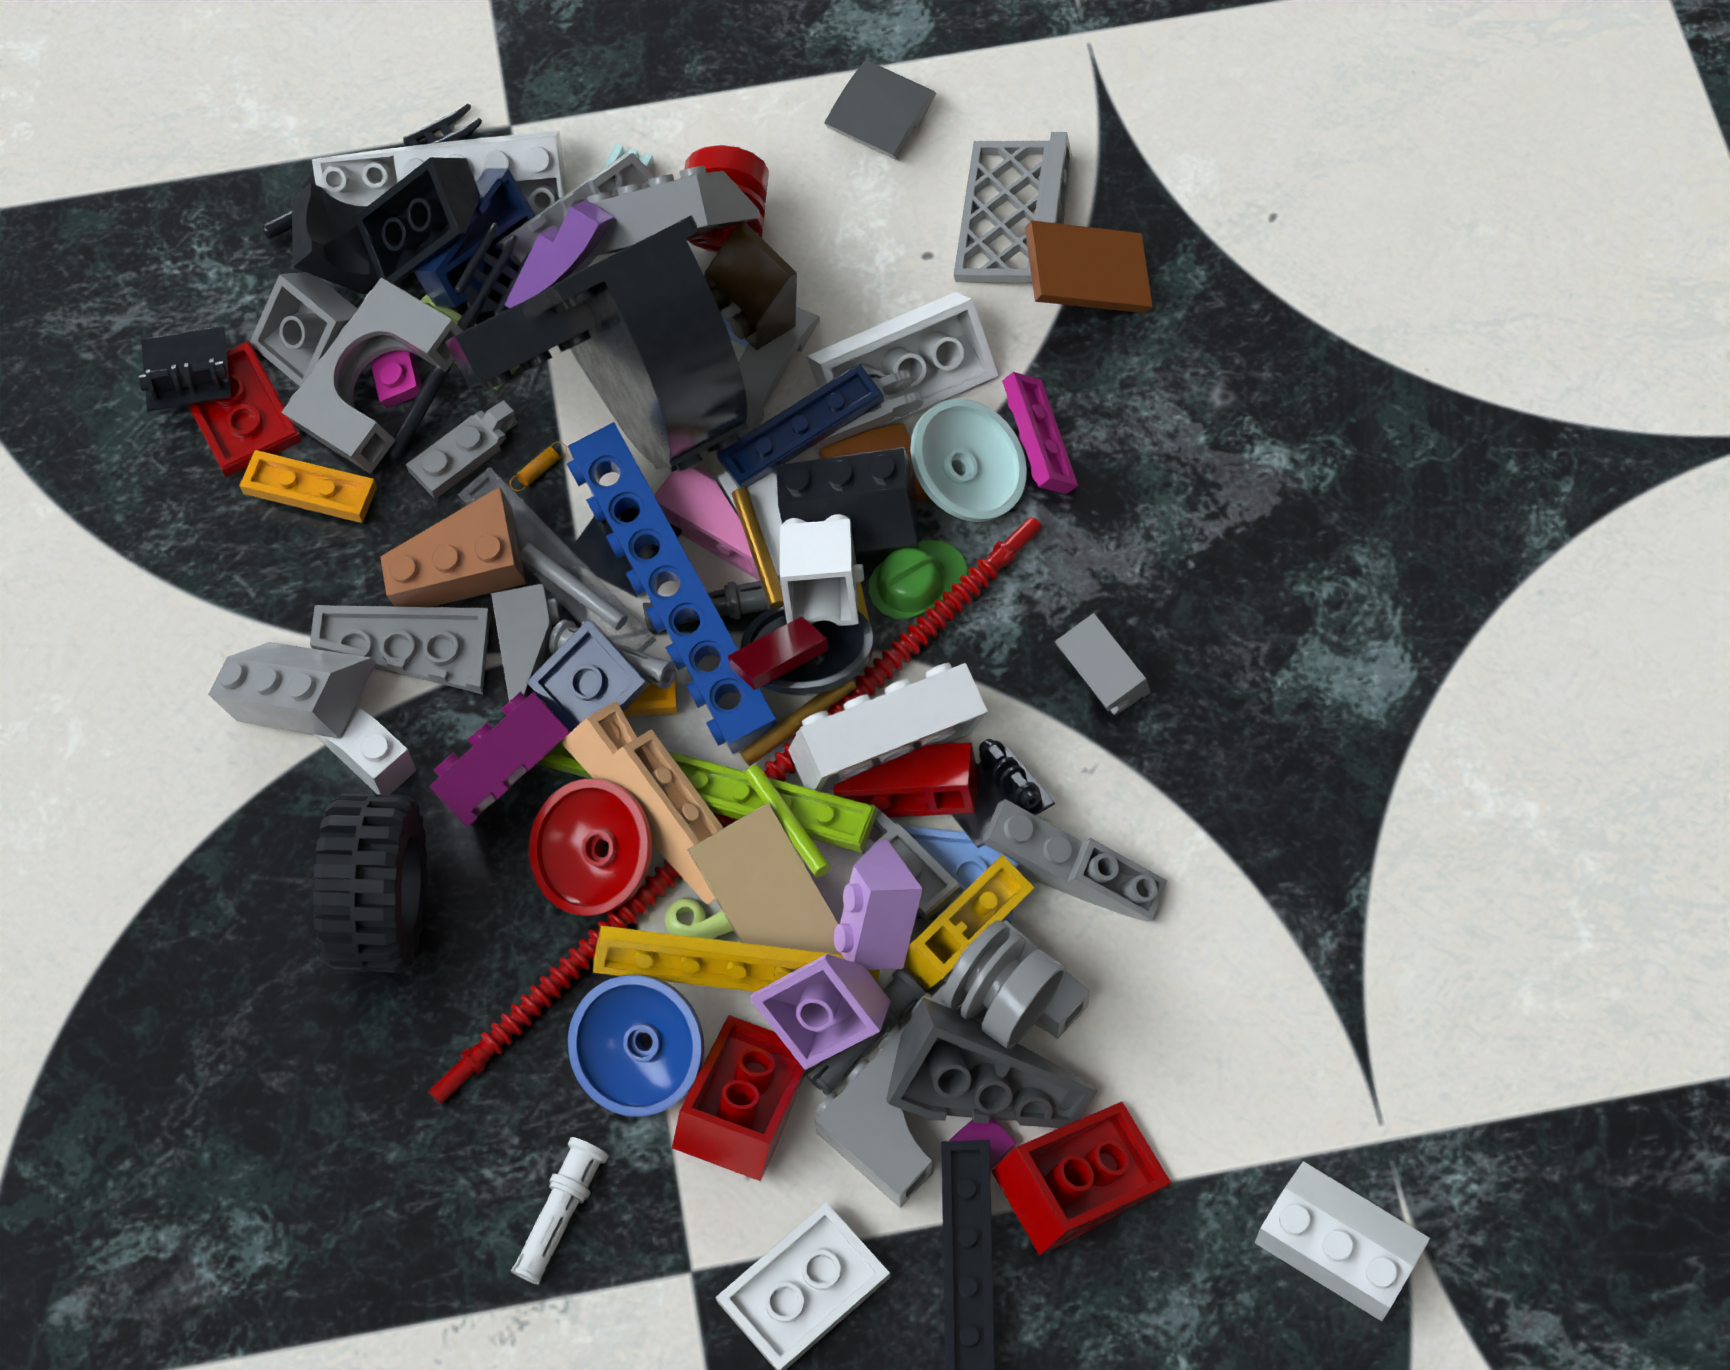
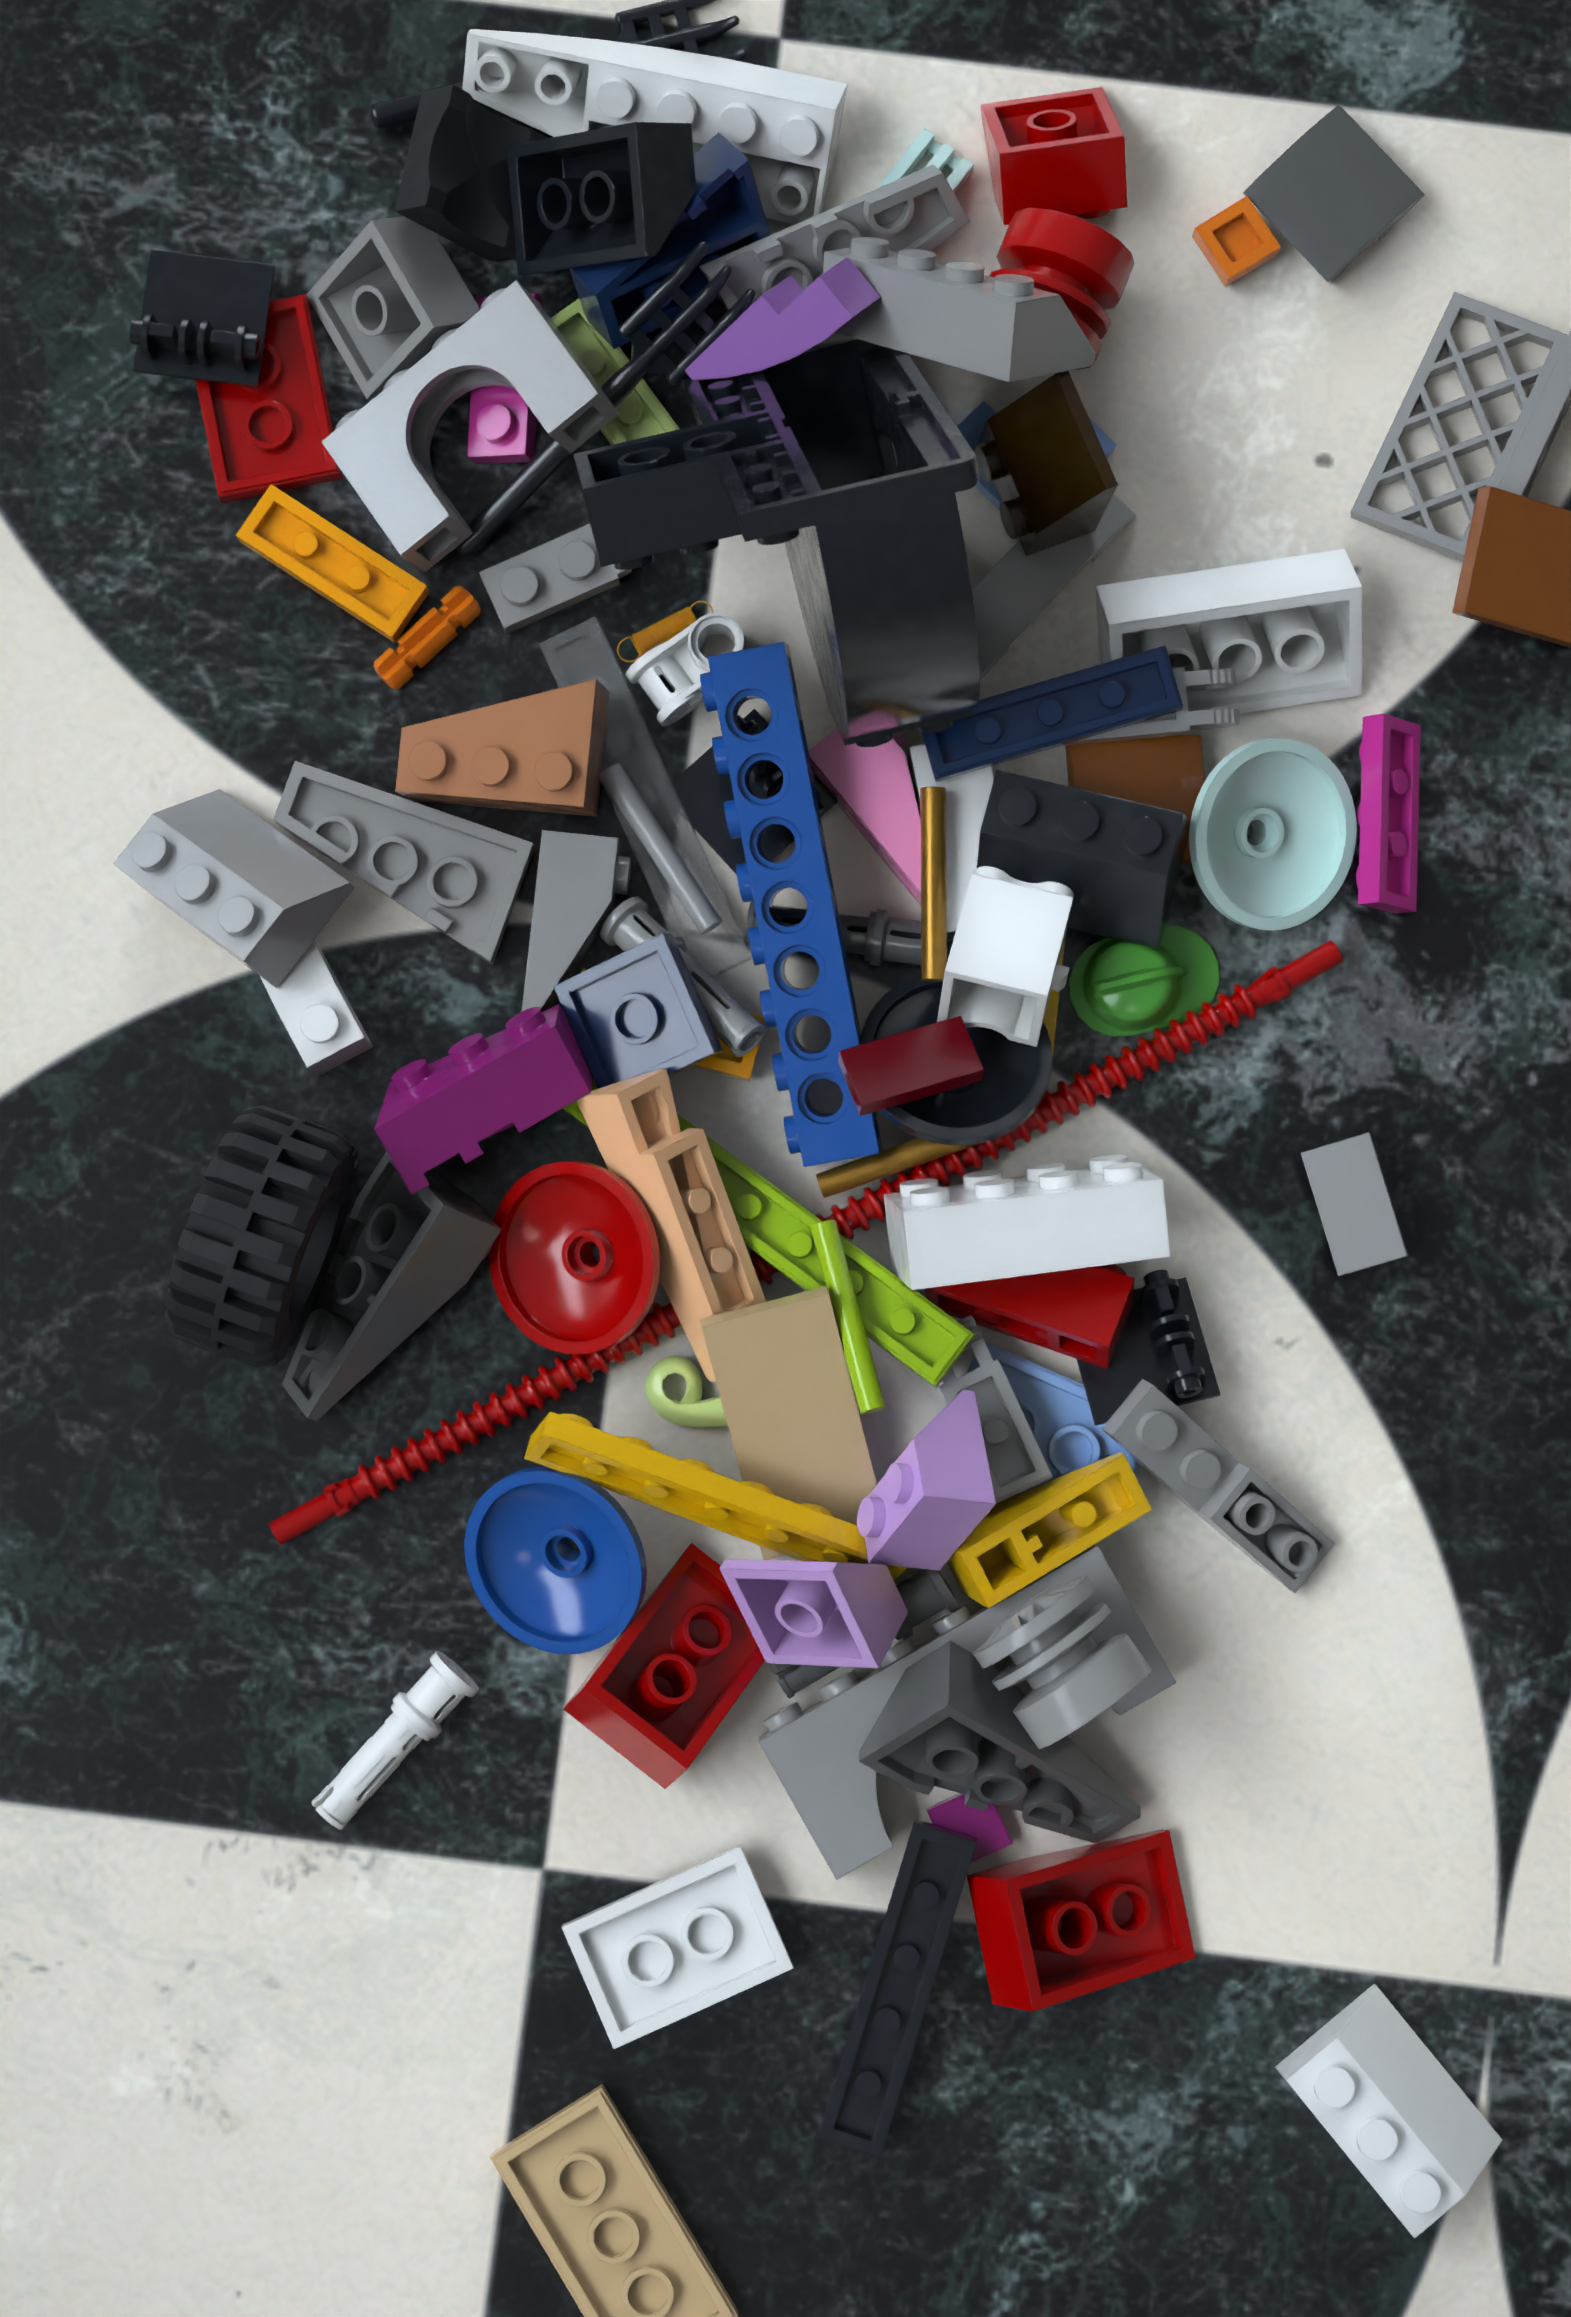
camera: 15 degrees right, 20 degrees up
none -> dark grey wedge [282,1151,501,1421]
none -> orange axle [373,585,481,690]
none -> white piece [626,613,747,726]
none -> red slope [981,87,1127,225]
none -> orange plate [1192,196,1281,288]

